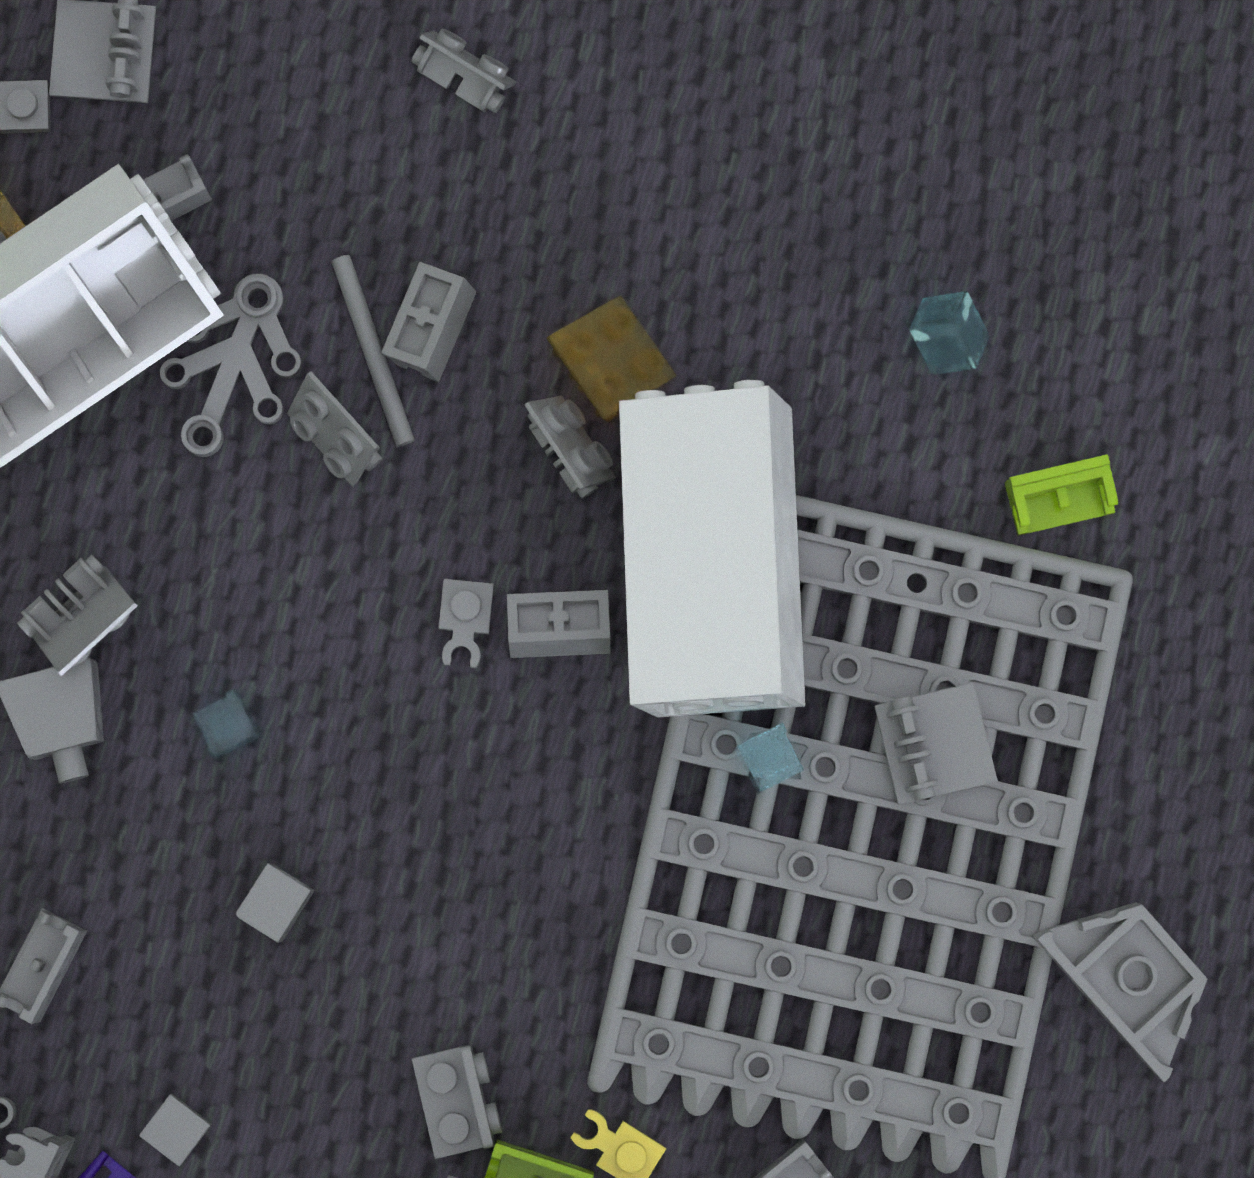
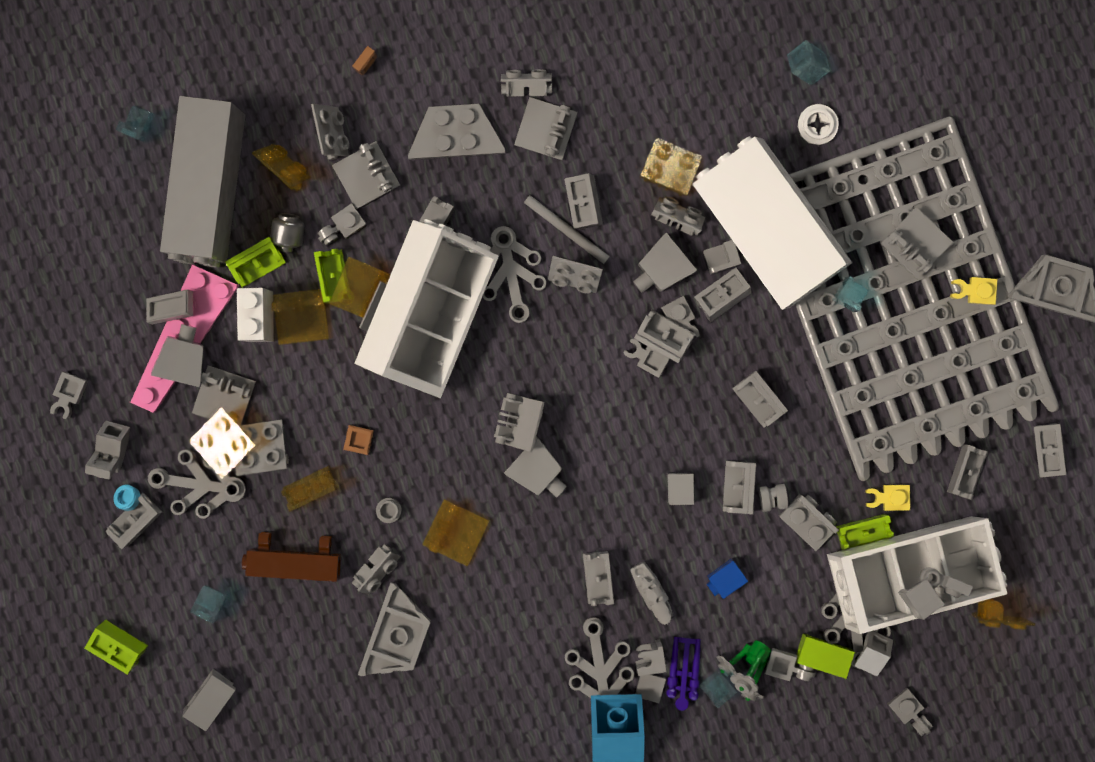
camera: 25 degrees left, 5 degrees up
light grey tile [139,1094,212,1167] -> none
clear light blue panel [193,689,262,759] -> none
lime hinge [1005,454,1118,536] -> none
none -> light grey wing [408,104,506,160]
none -> light grey hinge [514,97,578,160]
none -> light grey plate [624,339,670,378]
none -> light grey hinge [631,562,674,625]
none -> light grey torso [633,233,697,293]
none -> light grey hinge [634,310,696,363]
none -> light grey panel [703,240,741,275]
none -> blue brick [706,559,748,599]
none -> light grey hinge [723,461,756,514]
none -> light grey hinge [732,371,788,428]
none -> light grey wheel [758,484,788,512]
none -> white gear [797,104,839,145]
none -> light yellow plate [950,277,998,305]

